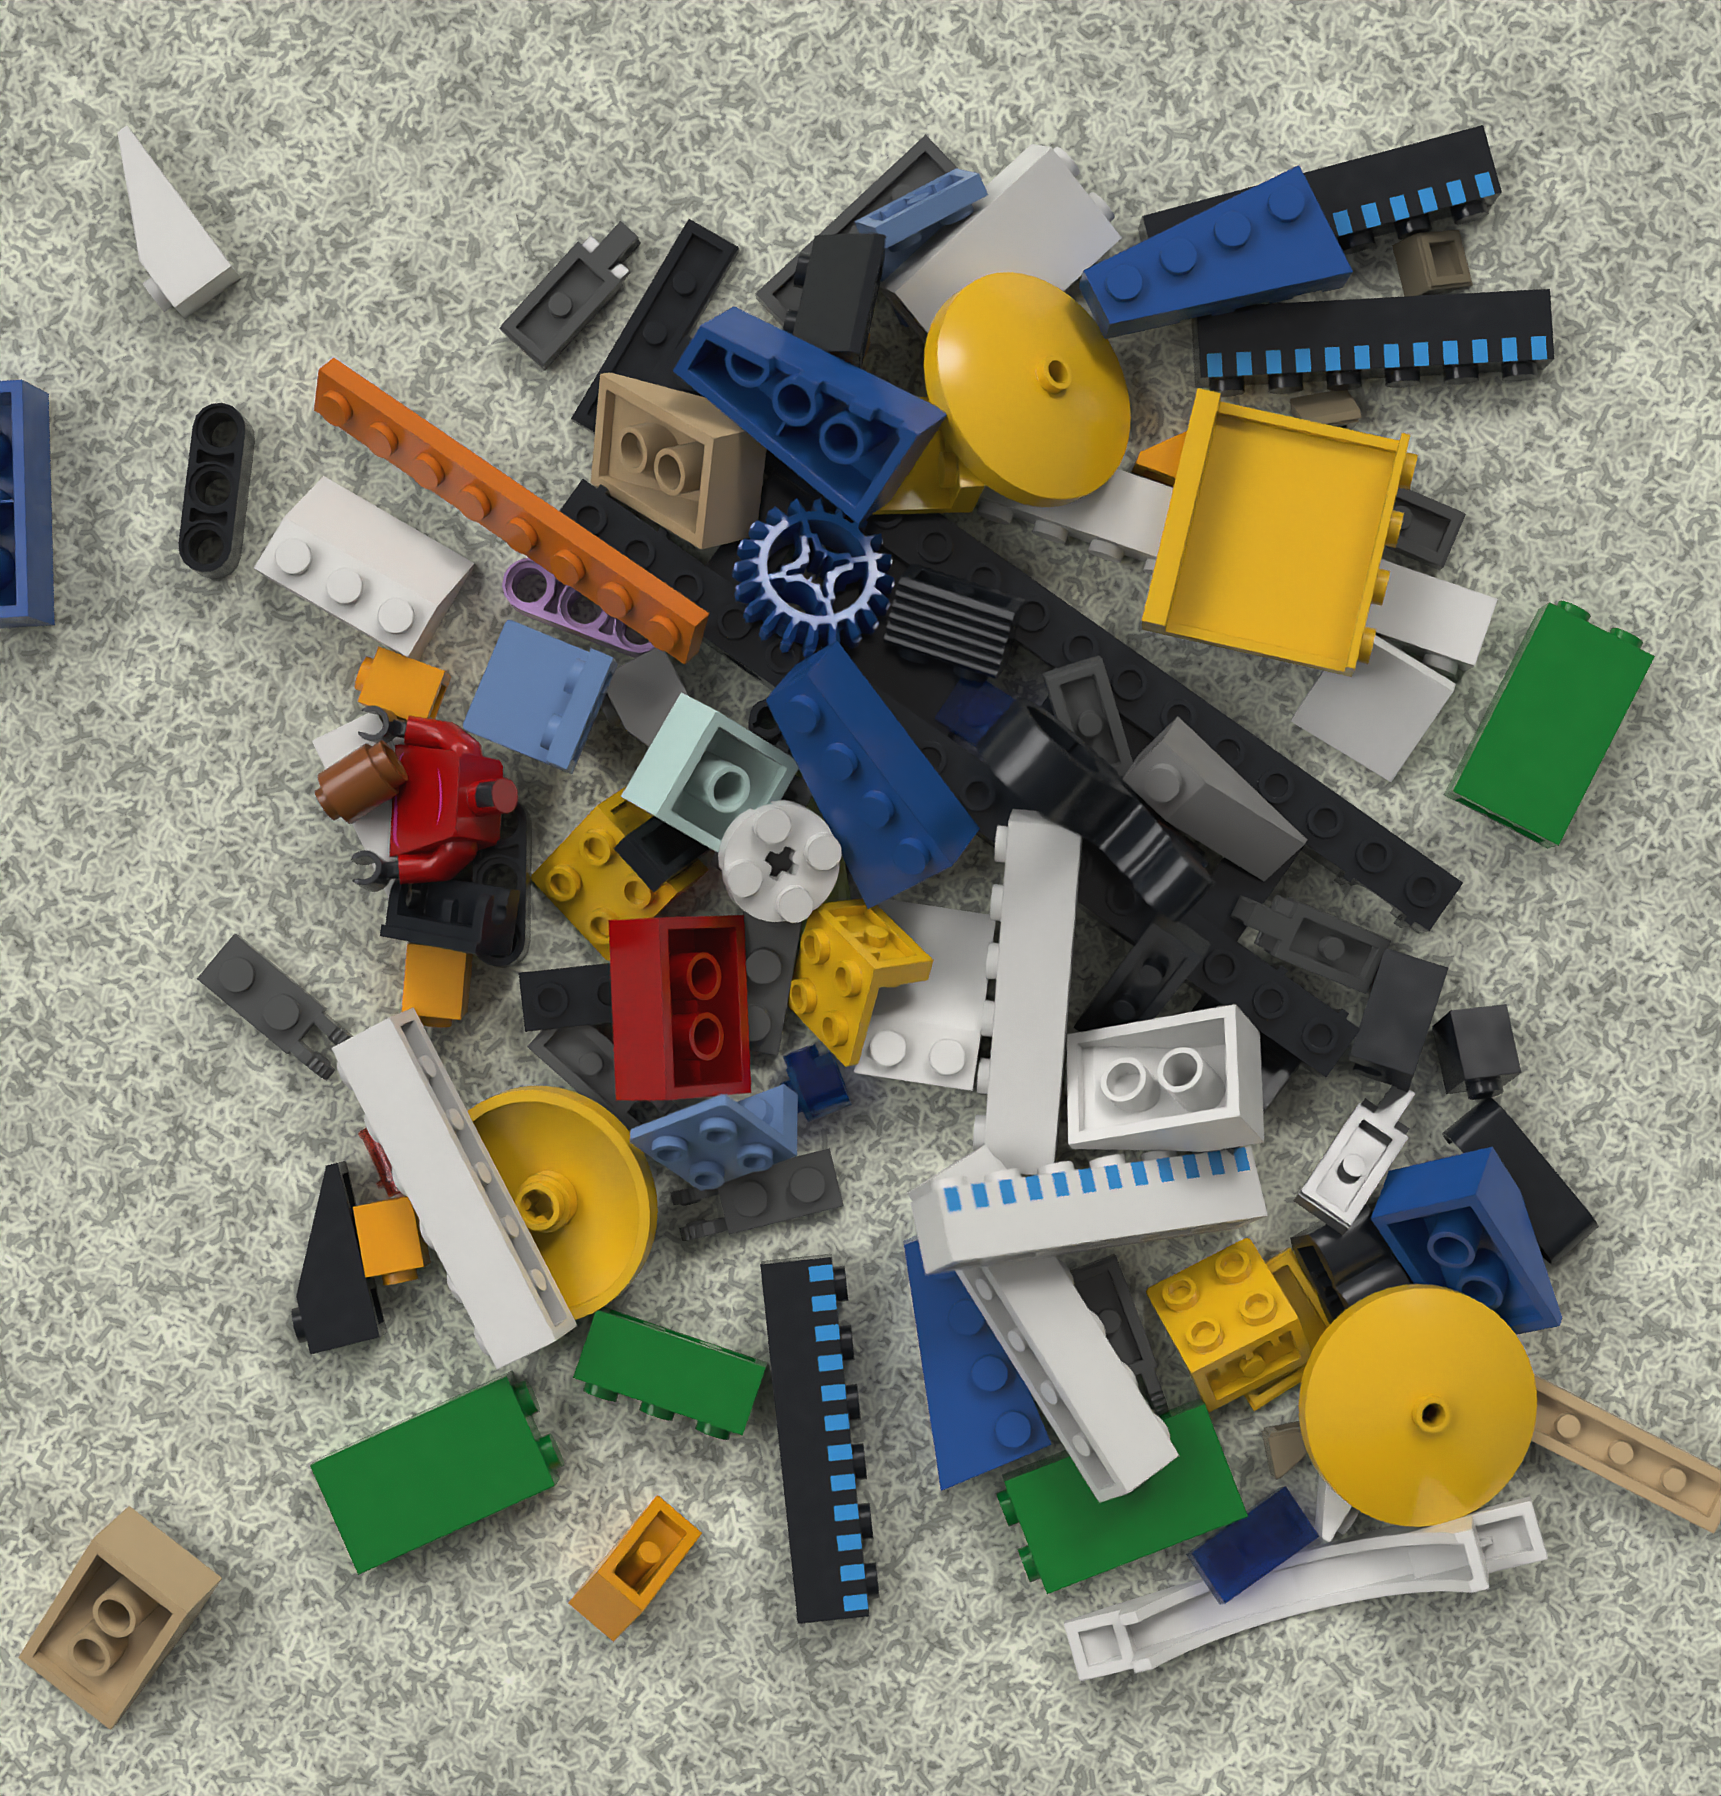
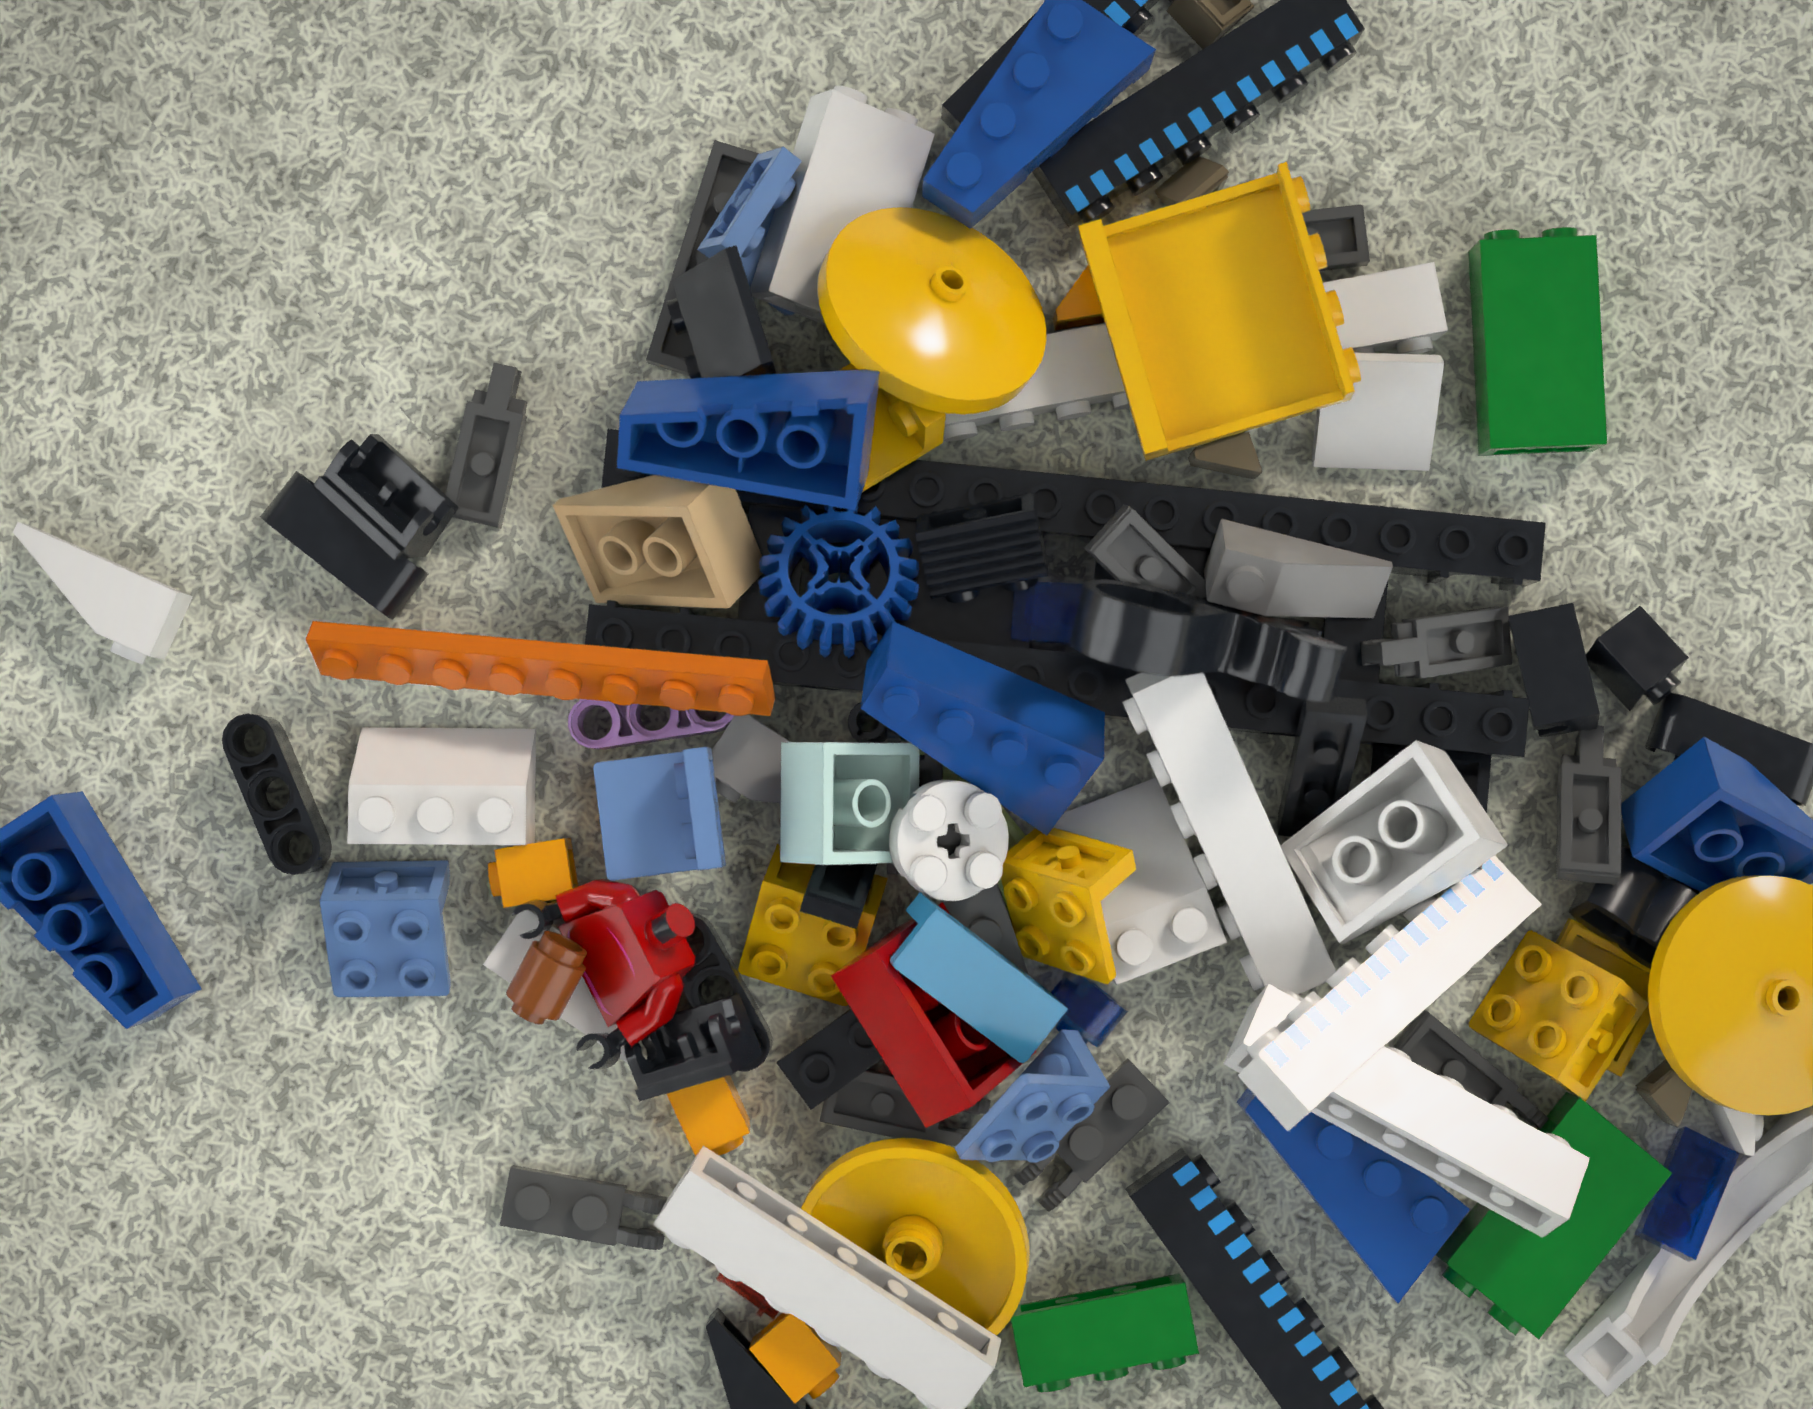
camera: 30 degrees left, 0 degrees up
black tile [571,219,740,434] -> none
none -> black beam [260,471,429,620]
none -> black hinge [314,434,459,560]
none -> medium blue bracket [320,860,451,997]
none -> dark azure panel [890,892,1068,1063]
none -> dark tan slope [1188,432,1262,479]

